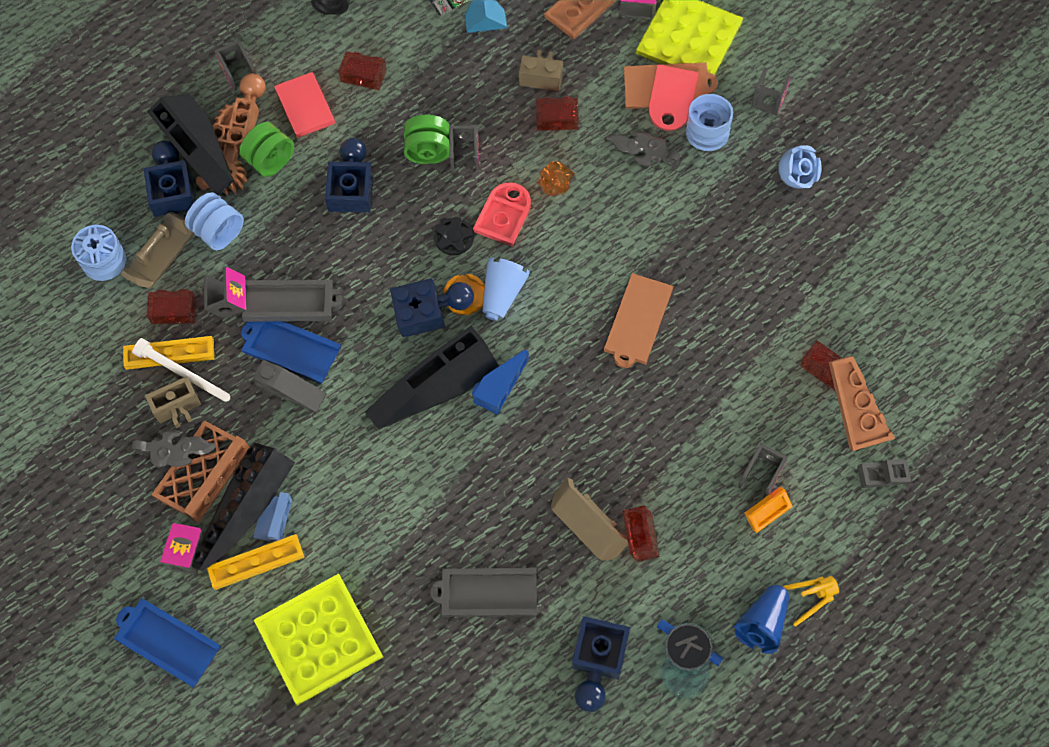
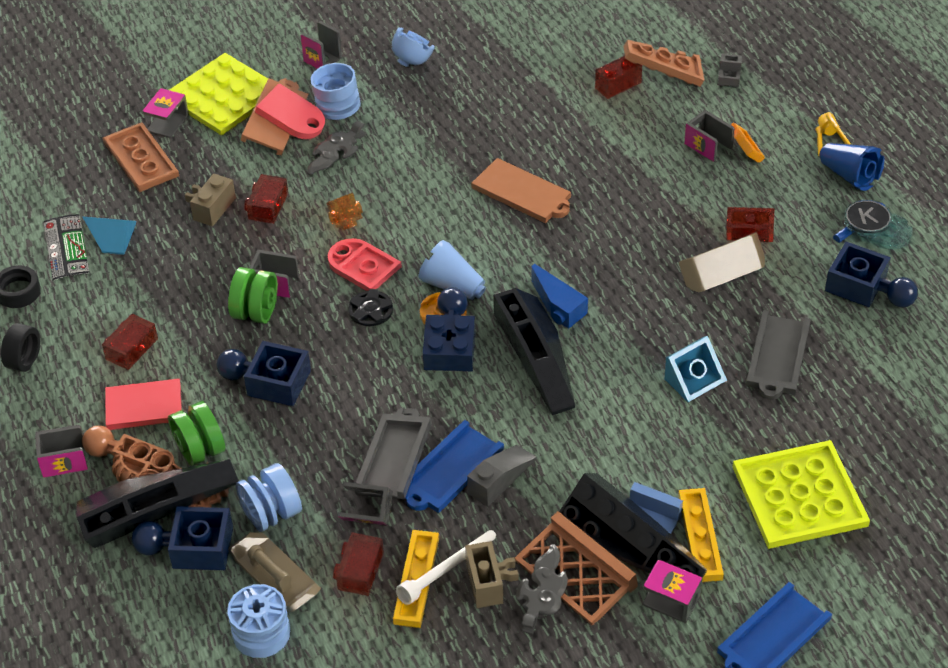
camera: 75 degrees left, 20 degrees down
none -> dark azure slope [664,336,727,402]

